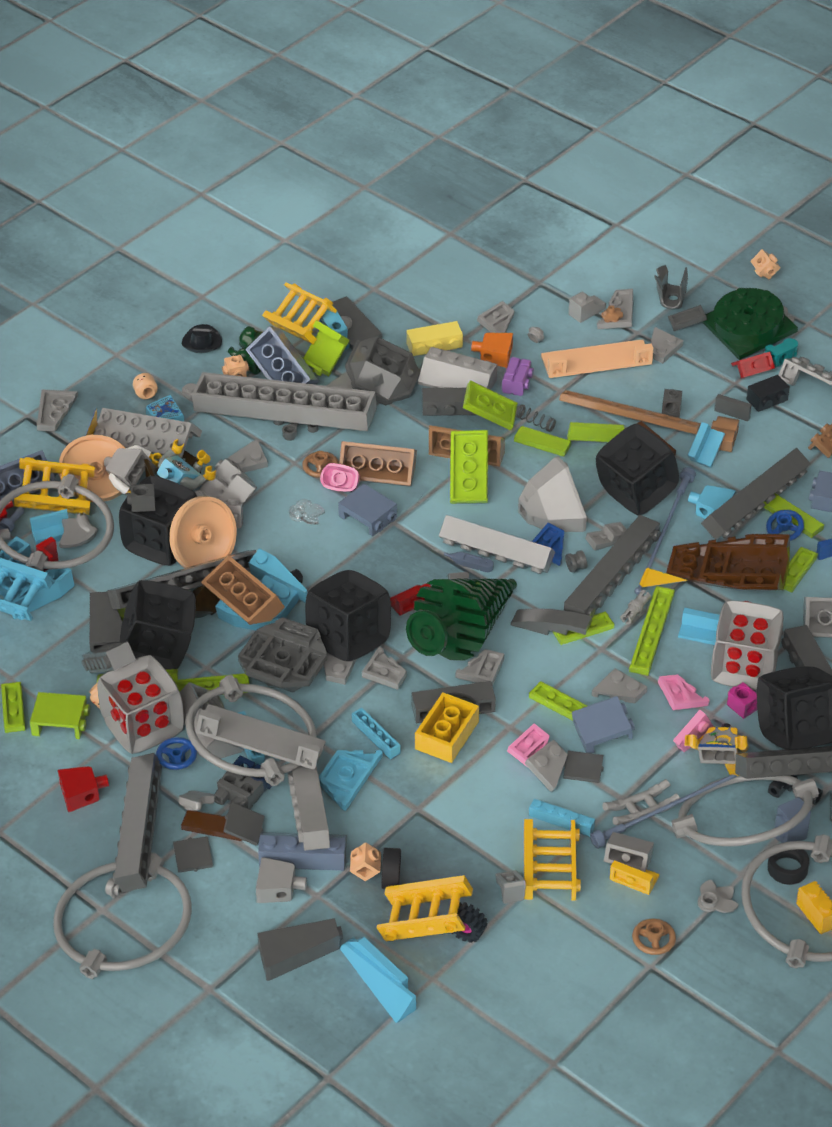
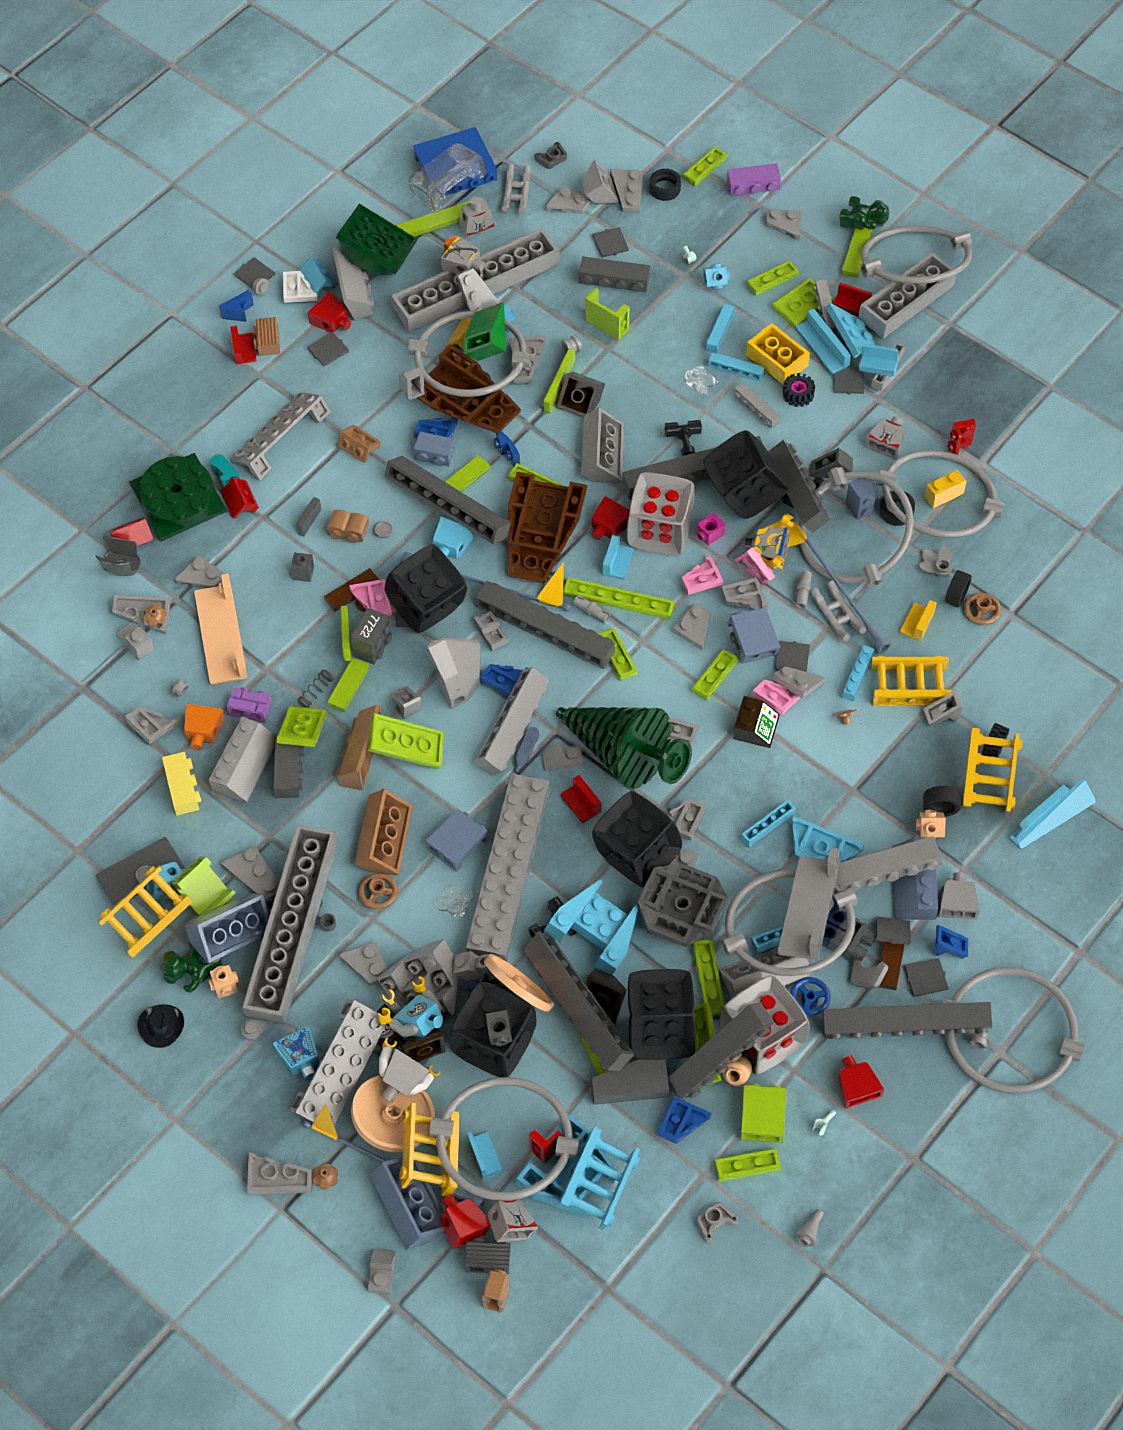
camera: 90 degrees left, 15 degrees up
light grey arm [59,512,98,548] -> none
light nougat head [133,373,158,399] -> none
medium nougat slope [201,555,285,625] -> none
dark grey slope [257,918,343,981] -> none
bright pink piece [320,463,360,492] -> none
dark grey piece [345,336,421,406] -> none
dark grey arch [411,681,496,723] -> none
yellow brick [415,692,479,763] -> none
dark grey slope [511,608,592,635] -> none
medium nougat tile [559,390,701,435] -> none
dark grey wheel [565,550,587,572] -> none
light grey brick [604,832,654,872] -> none
dark grey tile [668,305,707,331] -> none
medium azure panel [688,422,725,467] -> none
black brick [746,375,790,412] -> none
light nougat brick [751,249,781,280] -> none
blue piece [766,510,804,541] -> none
none -> panel [109,517,153,546]
none -> medium nougat plant [313,1163,338,1190]
none -> dark grey brick [351,608,392,665]
none -> light grey piece [374,521,393,538]
none -> light grey slope [390,686,421,718]
none -> light grey brick [466,773,550,961]
none -> blue wing [657,1097,712,1144]
none -> light grey wing [721,577,768,610]
none -> dark brown slope [733,696,780,748]
none -> light grey pin [795,571,812,609]
none -> light aqua hand [812,1110,836,1135]
none -> medium nougat plant [833,709,857,724]
none -> blue slope [935,925,968,959]
none -> black tyre [945,570,972,608]

